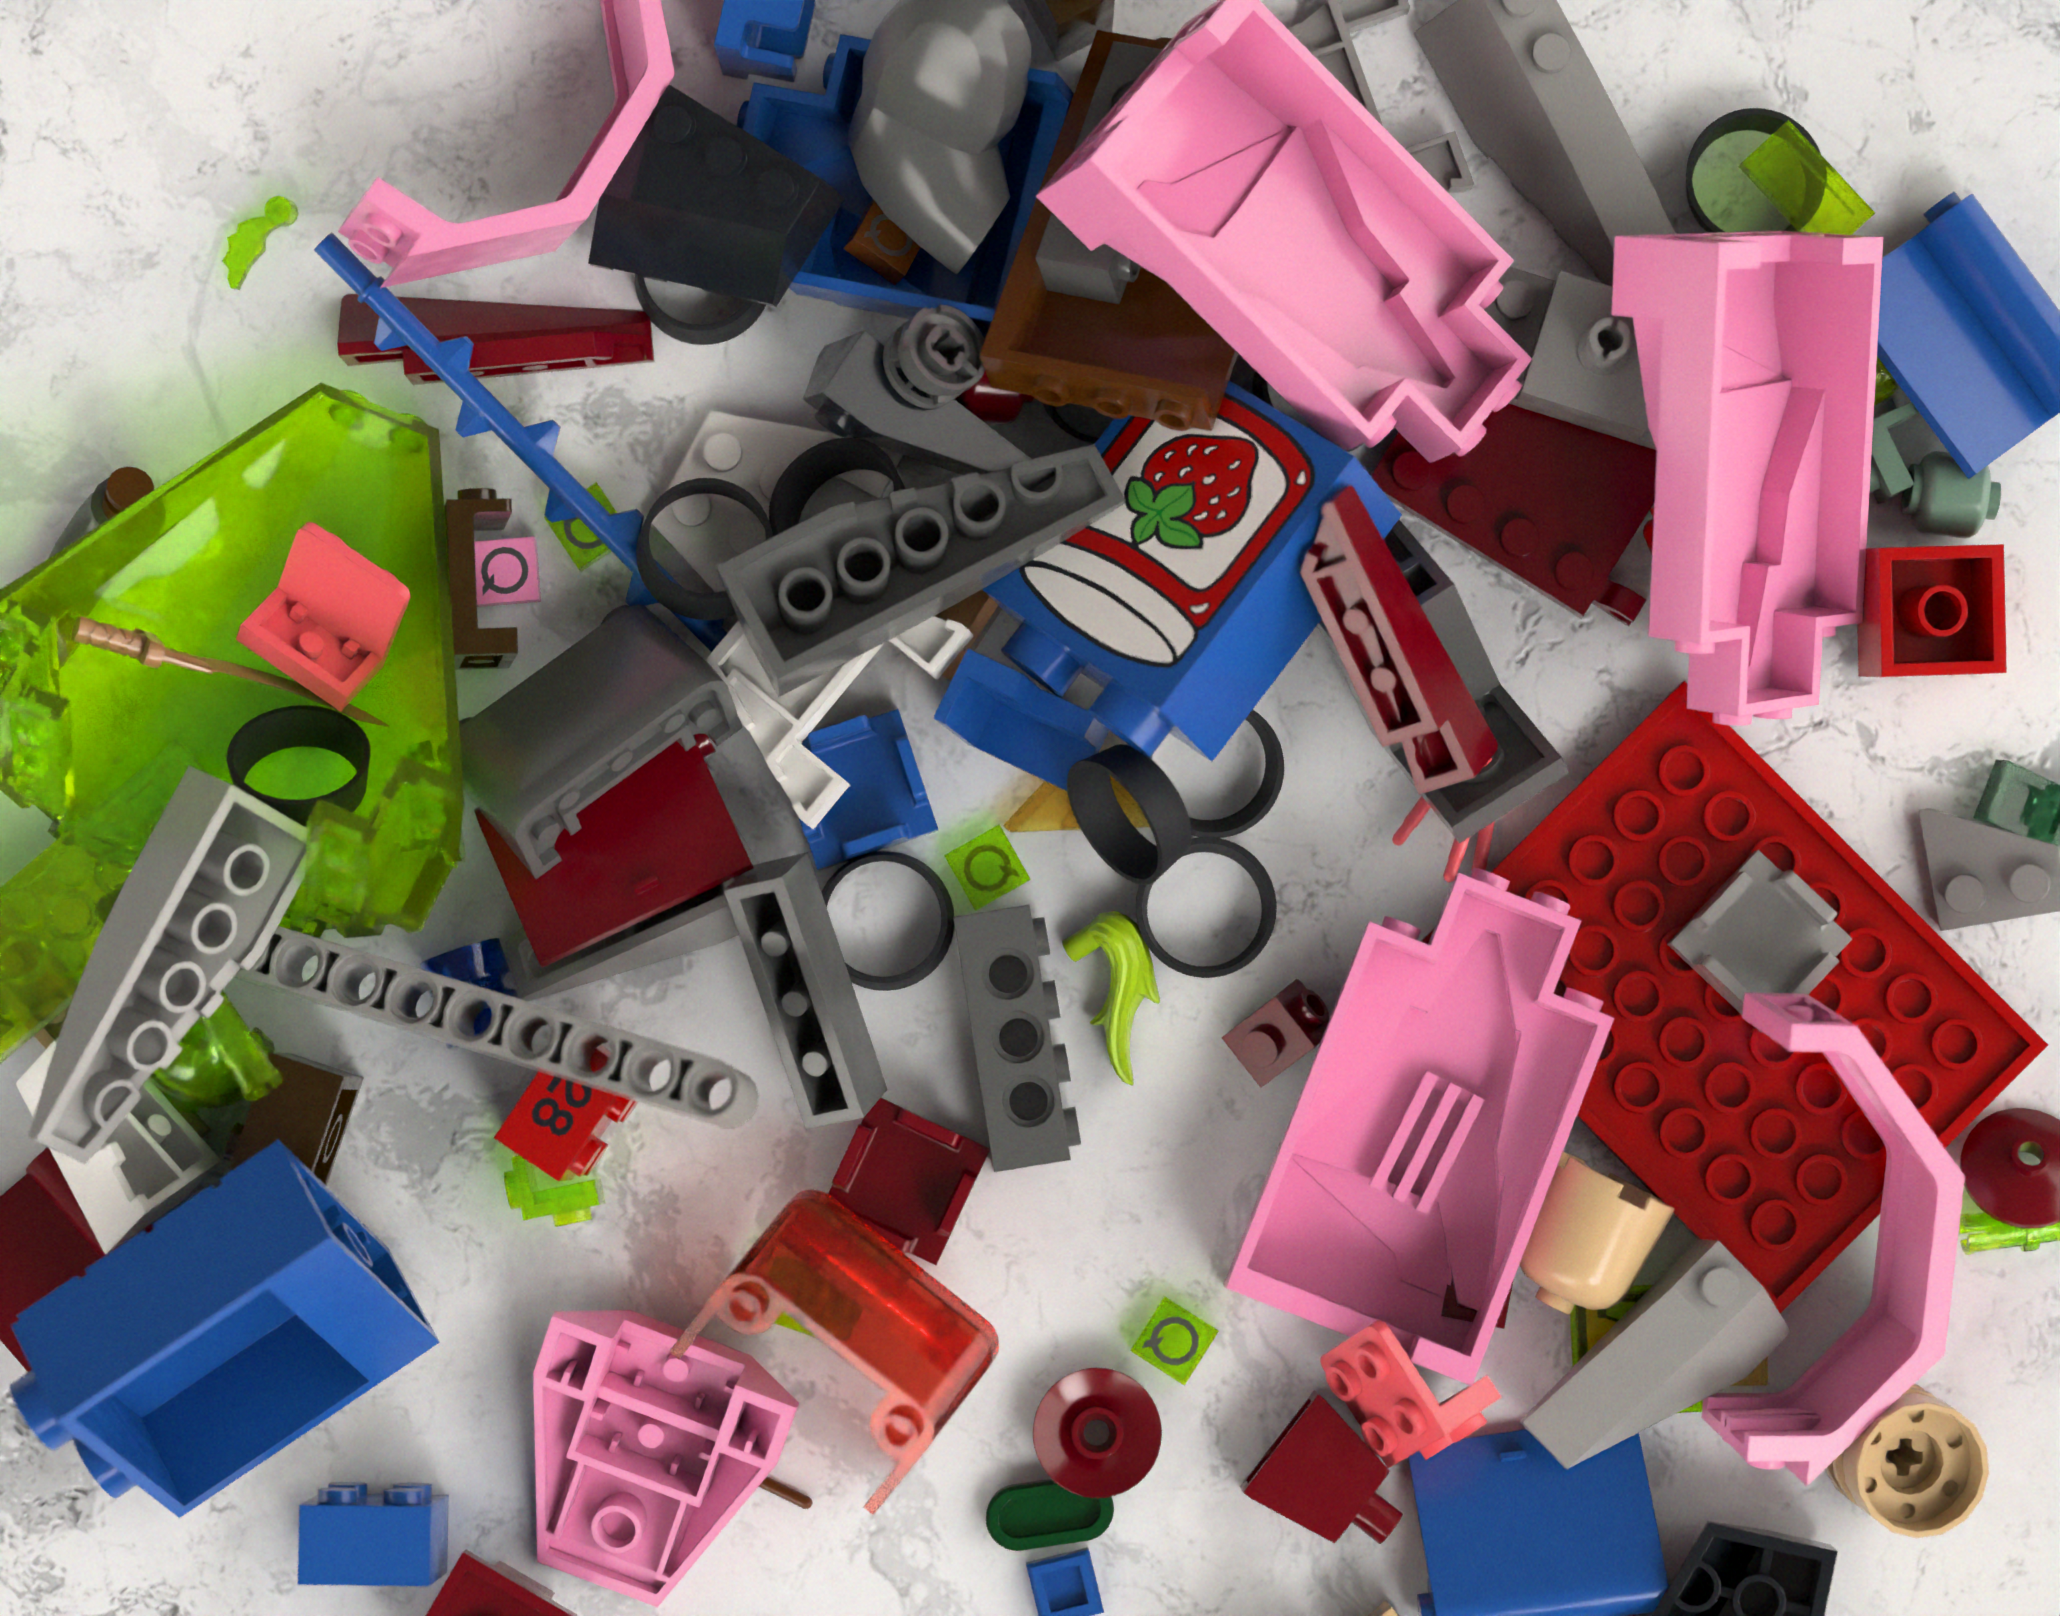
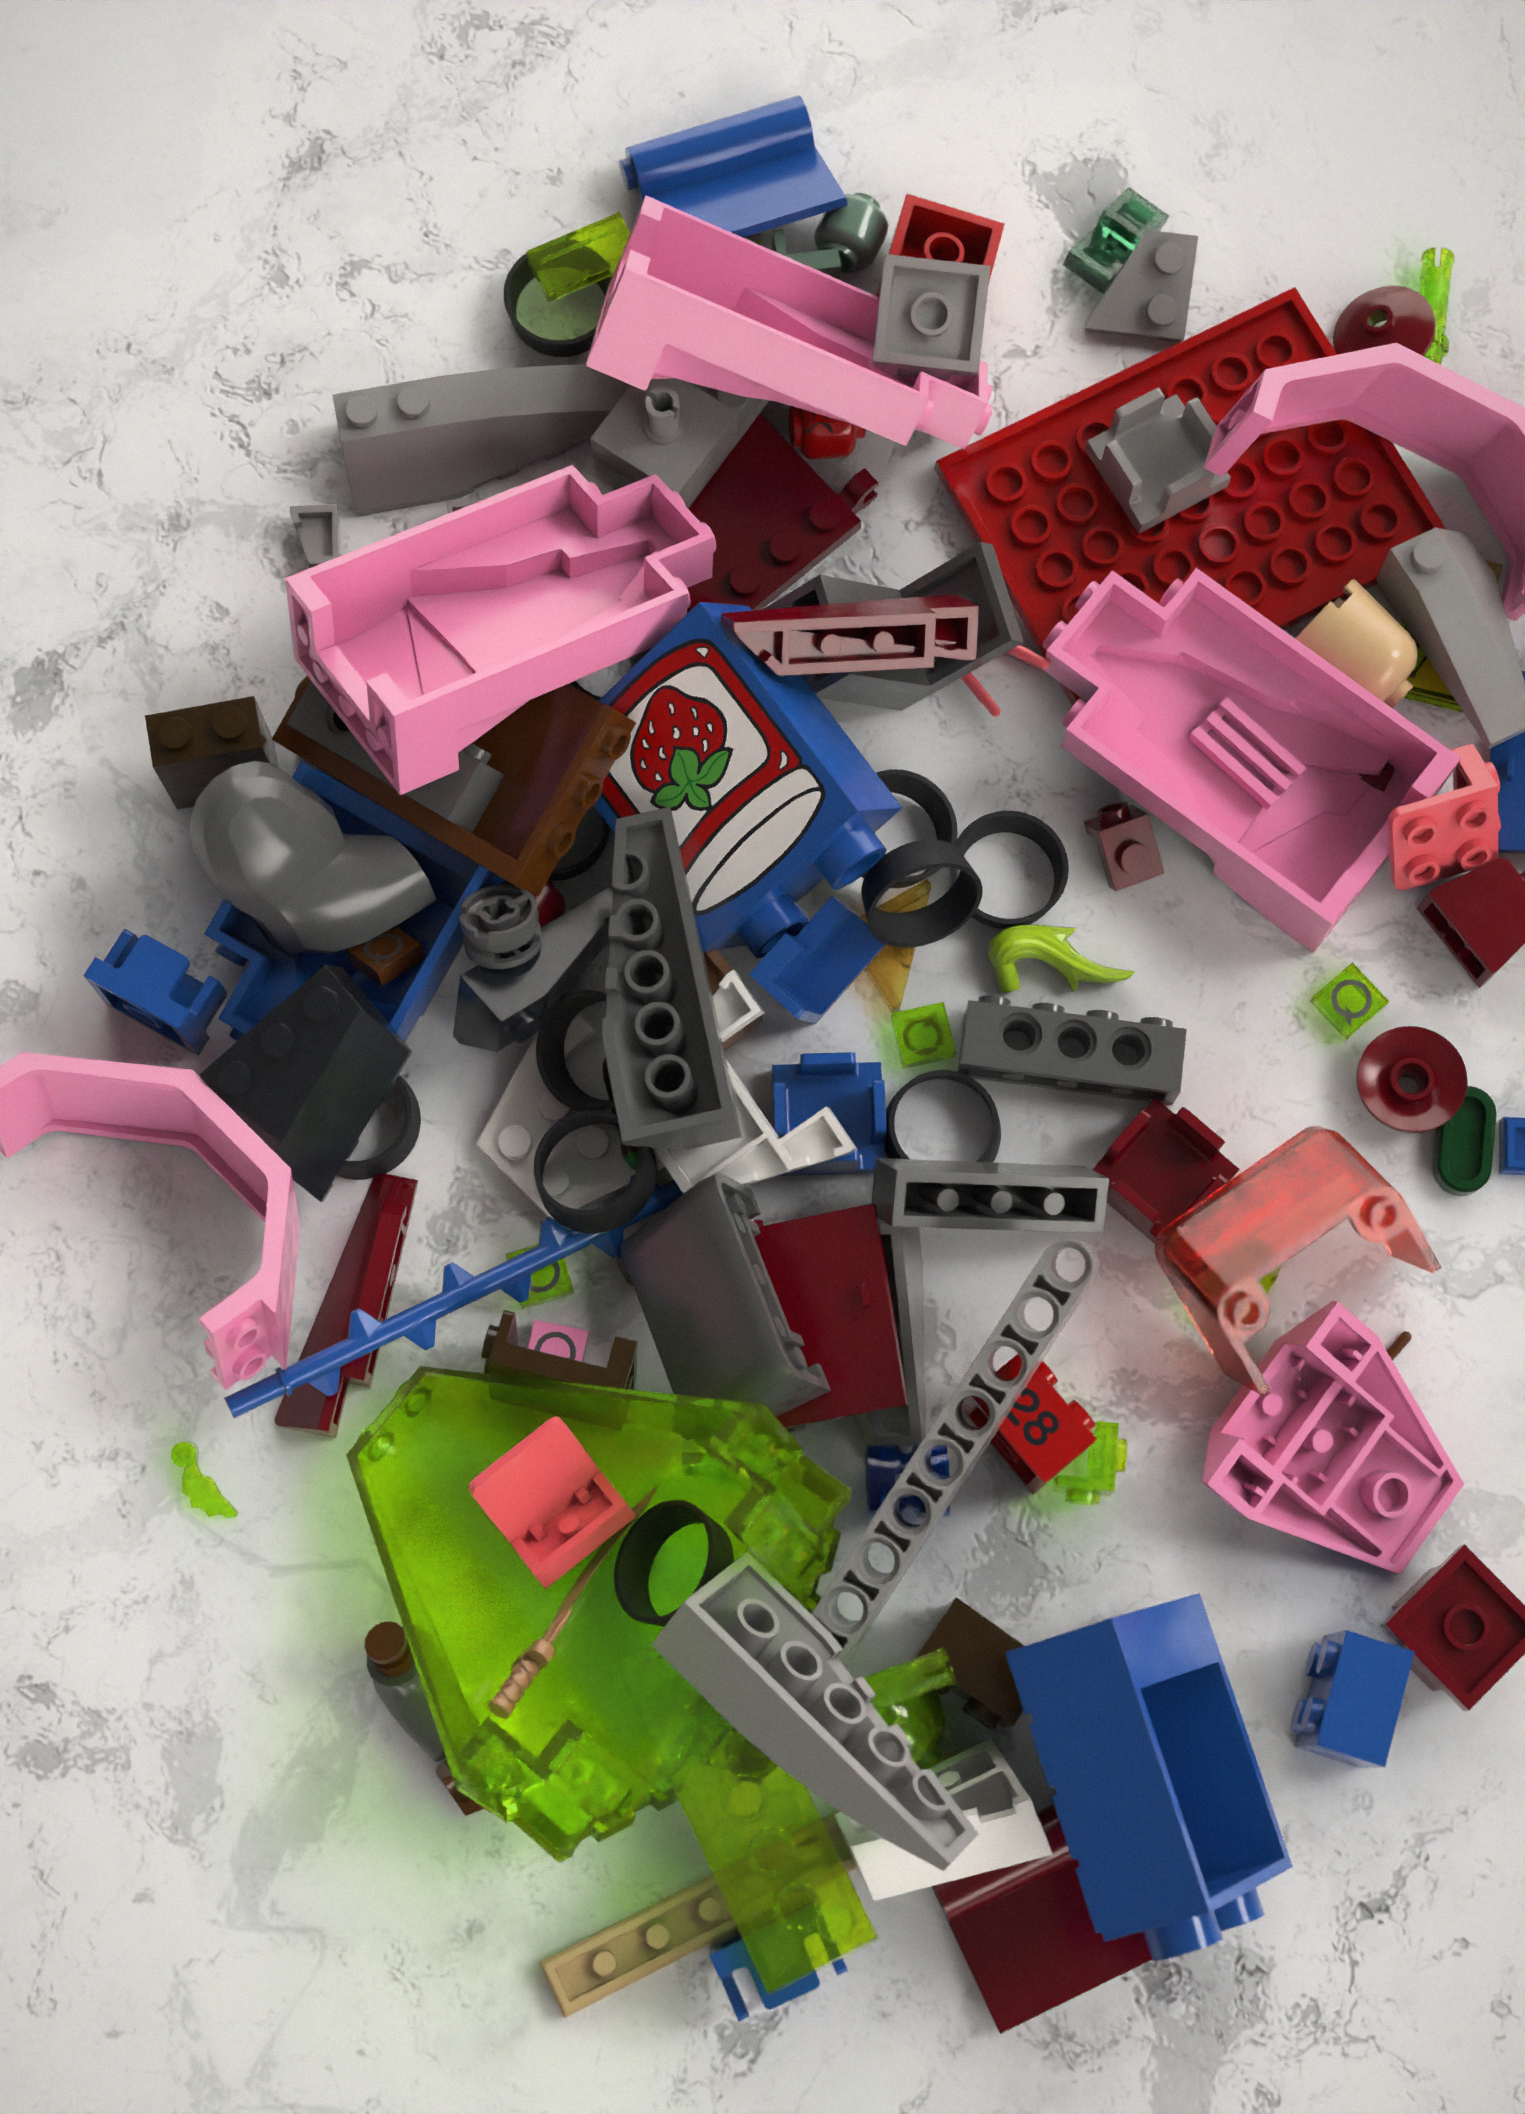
camera: 75 degrees left, 10 degrees down
none -> light grey panel [872,254,991,381]

